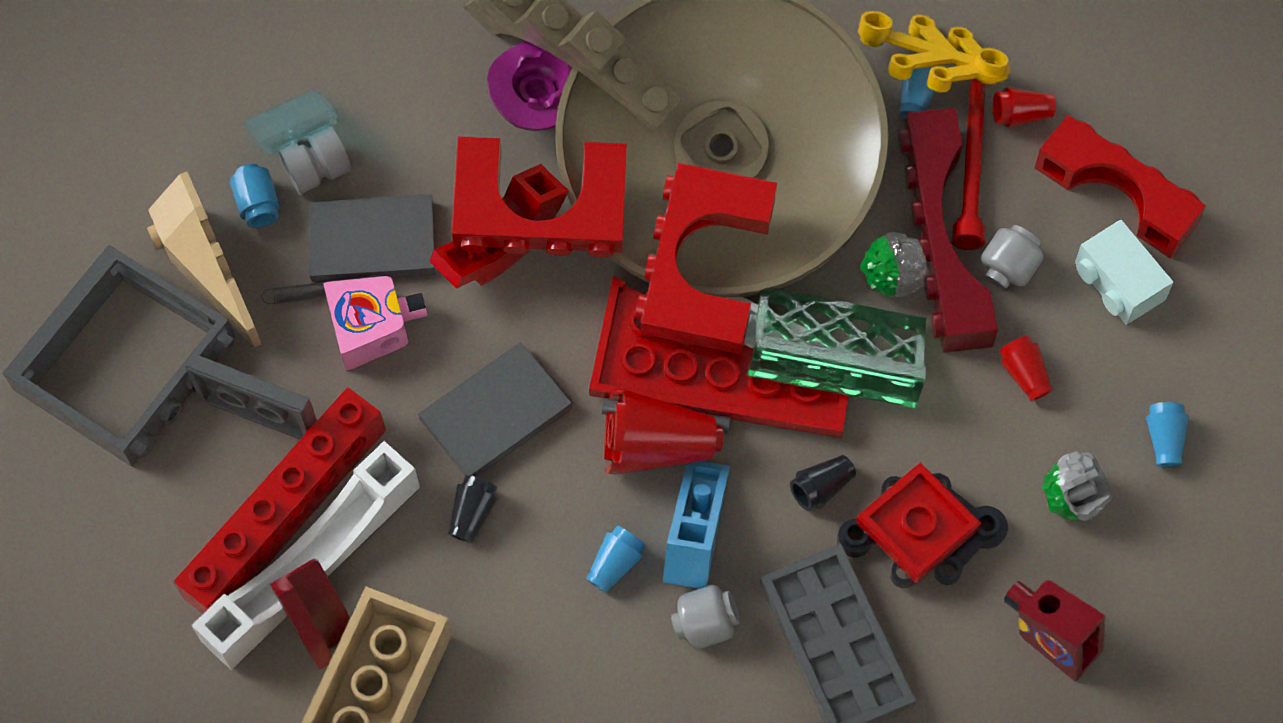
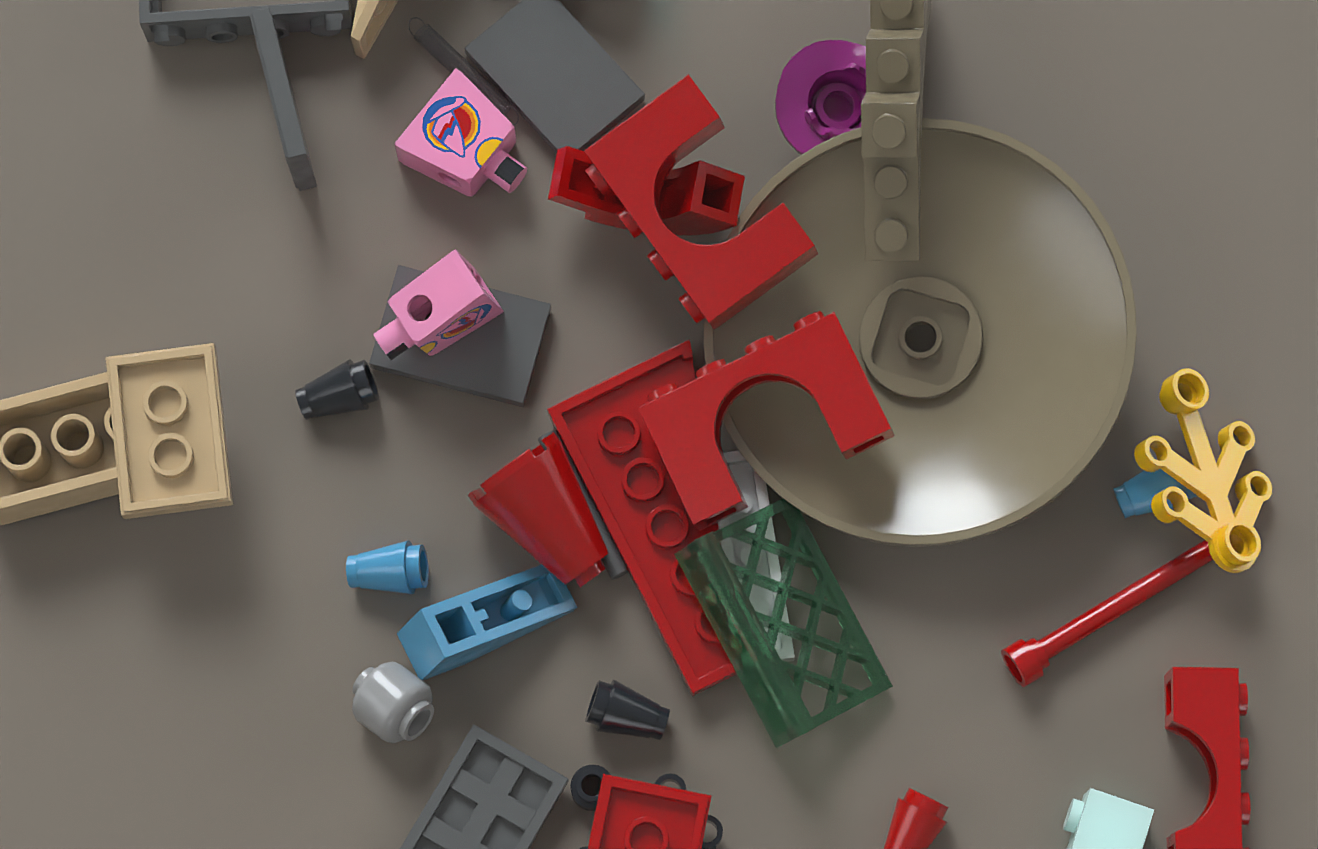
camera: 50 degrees right, 10 degrees up
red brick [173,387,386,614] -> none
white arch [191,441,420,670] -> none
dark red panel [269,559,351,670] -> none
piece [860,232,927,298] -> none
dark red arch [898,107,998,353] -> none
light grey head [981,225,1044,290] -> none
red cone [992,87,1056,128] -> none
none -> tan tile [106,343,233,519]
none -> bright pink torso [373,249,504,360]

